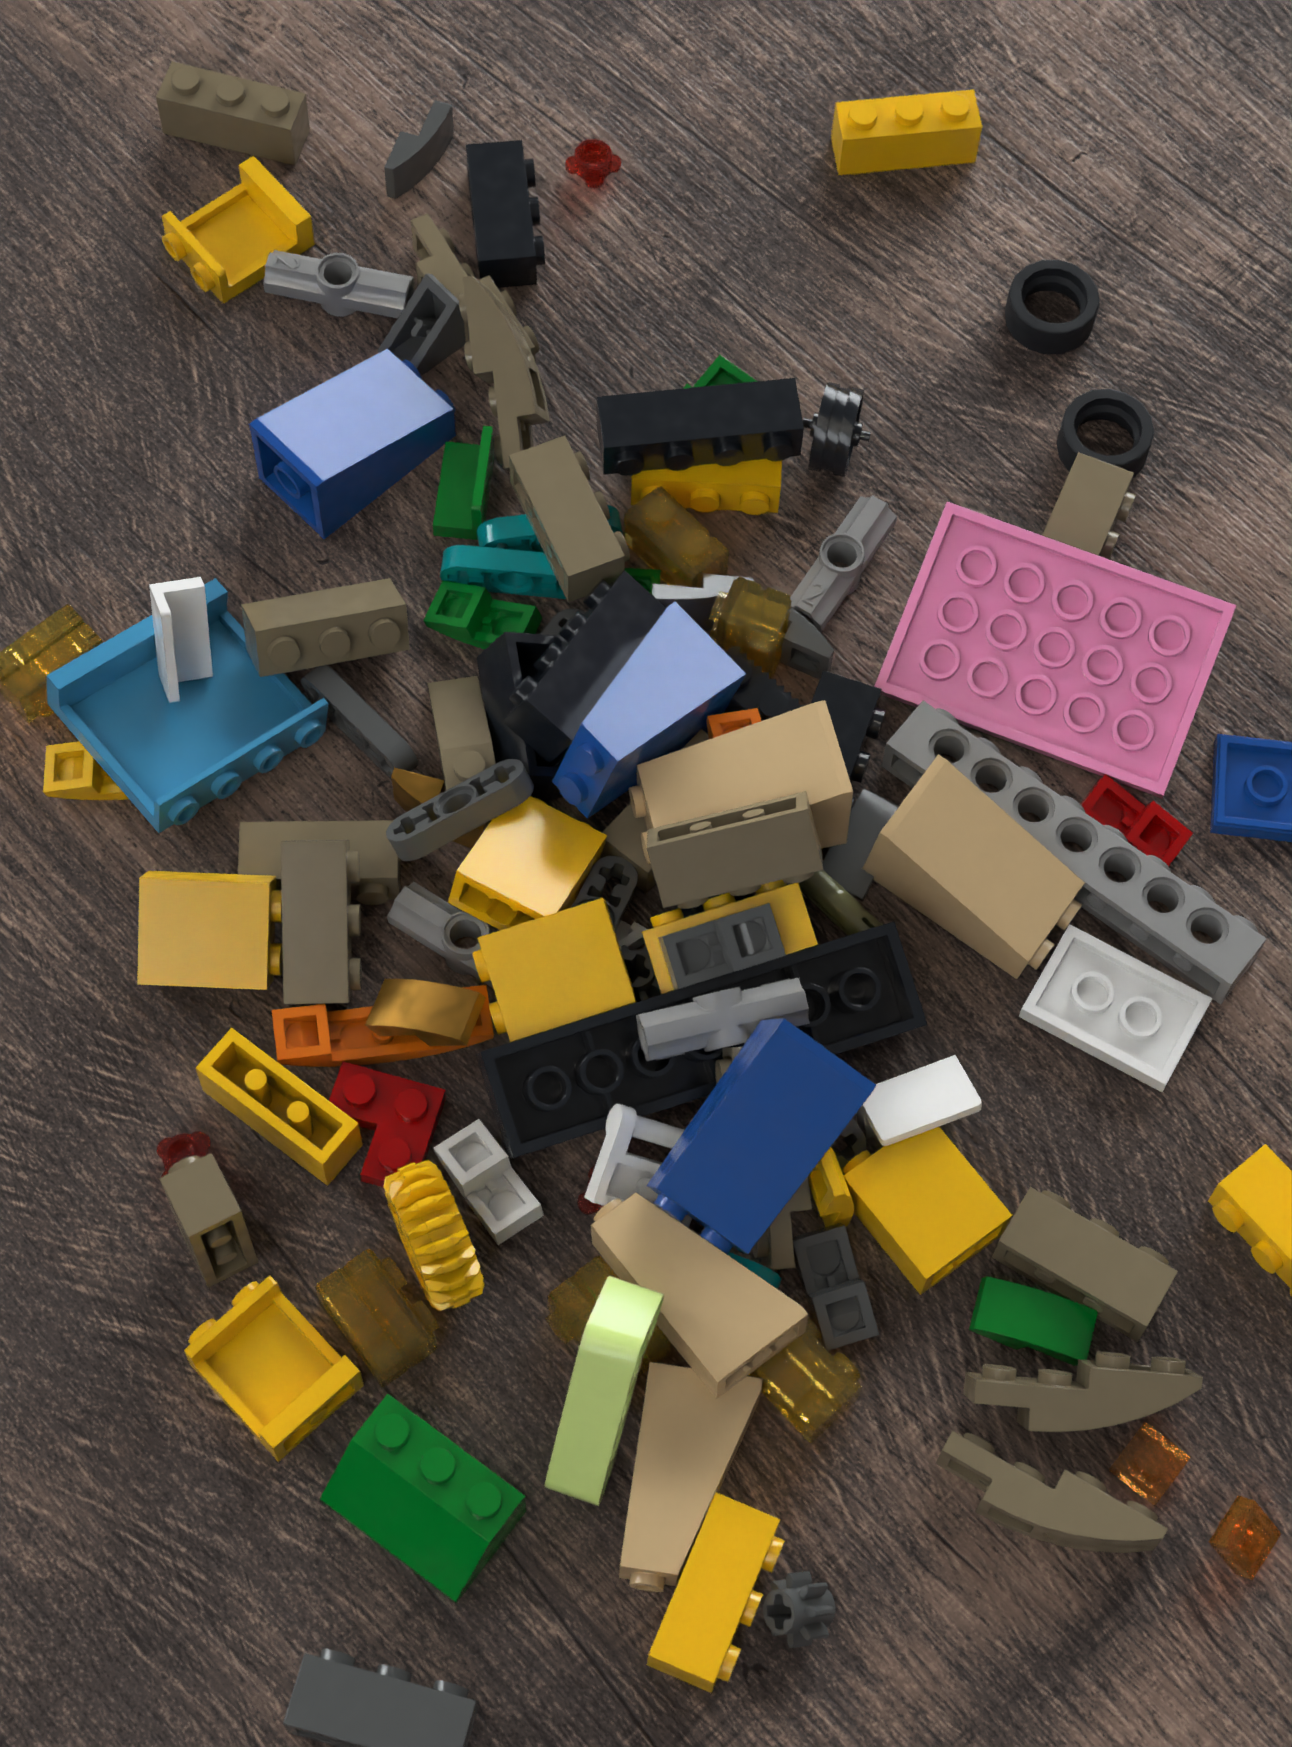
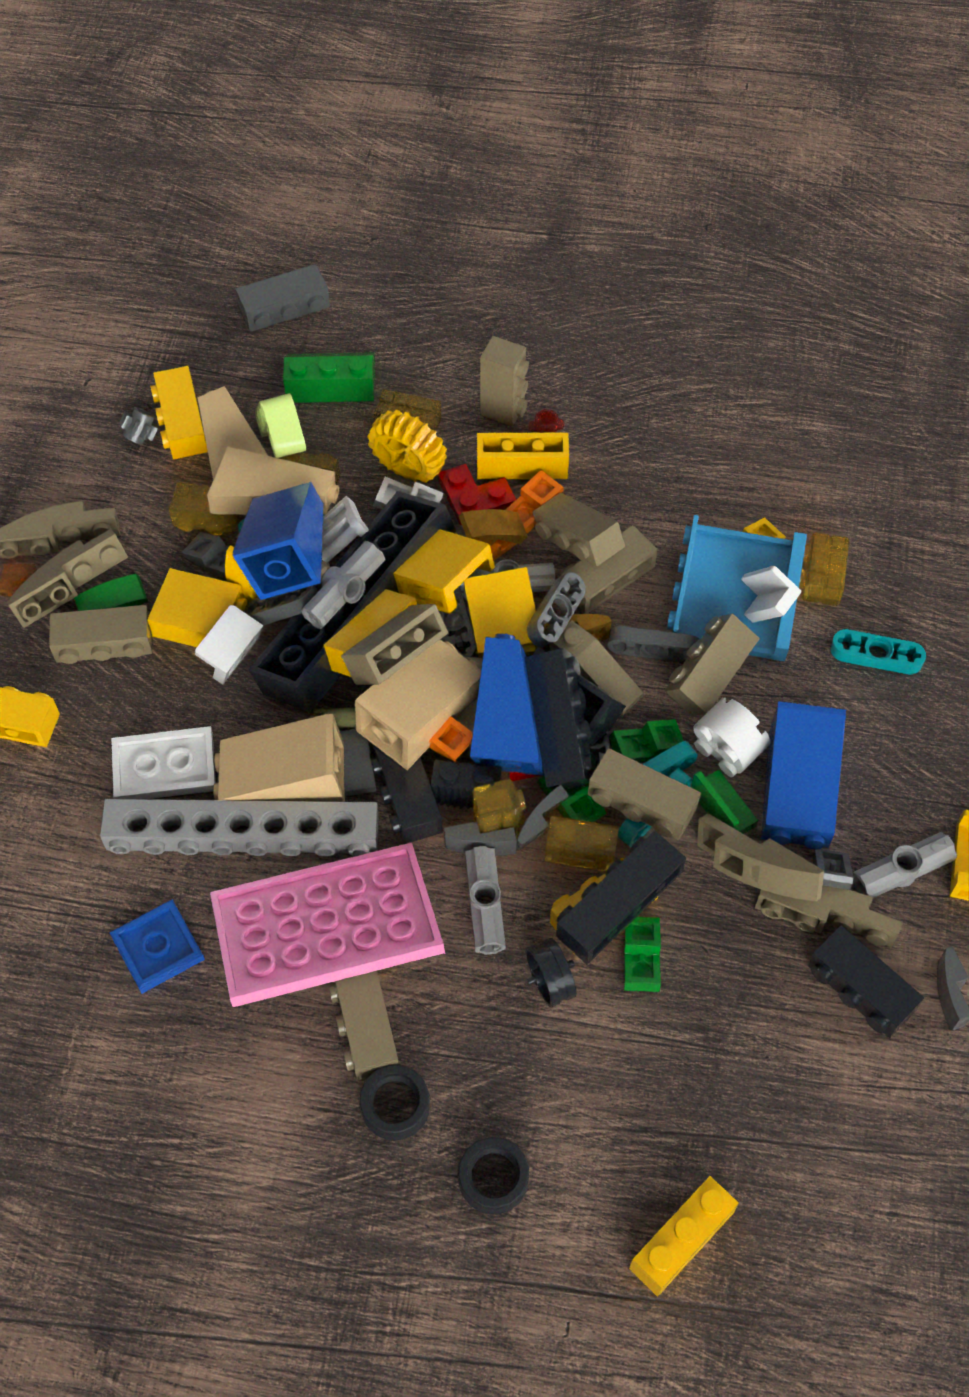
camera: 145 degrees right, 5 degrees down
yellow brick [137,871,283,990] -> none
yellow panel [184,1276,364,1462] -> none
clear red plate [565,139,621,189] -> none
dark grey slope [658,903,786,990] -> none
red slope [1080,774,1193,867] -> none
none -> white brick [693,698,770,777]
none -> teal beam [830,629,926,675]

